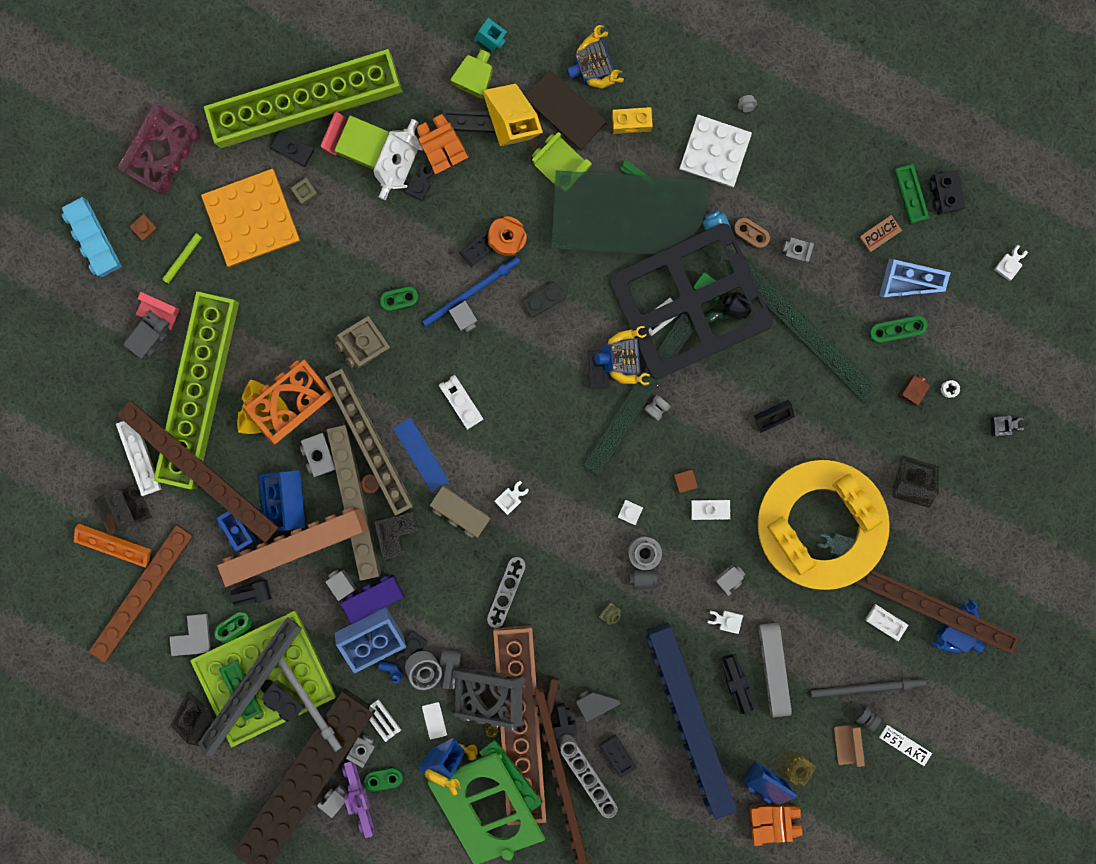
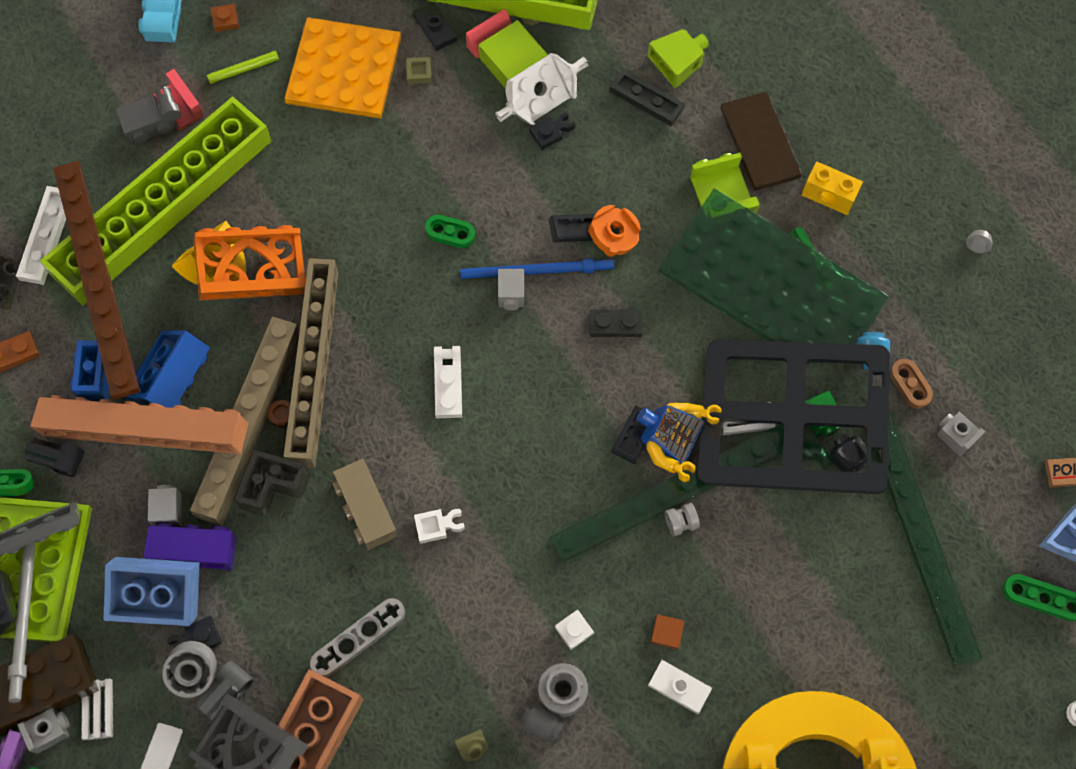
camera: 30 degrees right, 20 degrees down
light grey brick [300,433,335,477] -> none
dark tan plate [334,316,390,371] -> none
blue arm [378,661,403,684] -> none
blue sticker [393,418,449,492] -> none
orange hips [417,114,469,174] -> none
teal brick [474,18,507,52] -> none
yellow slope [482,84,543,147] -> none
torso [567,25,624,89] -> none
white plate [679,115,752,188] -> none
black plate [754,400,795,433] -> none
copper brick [897,375,930,406] -> none

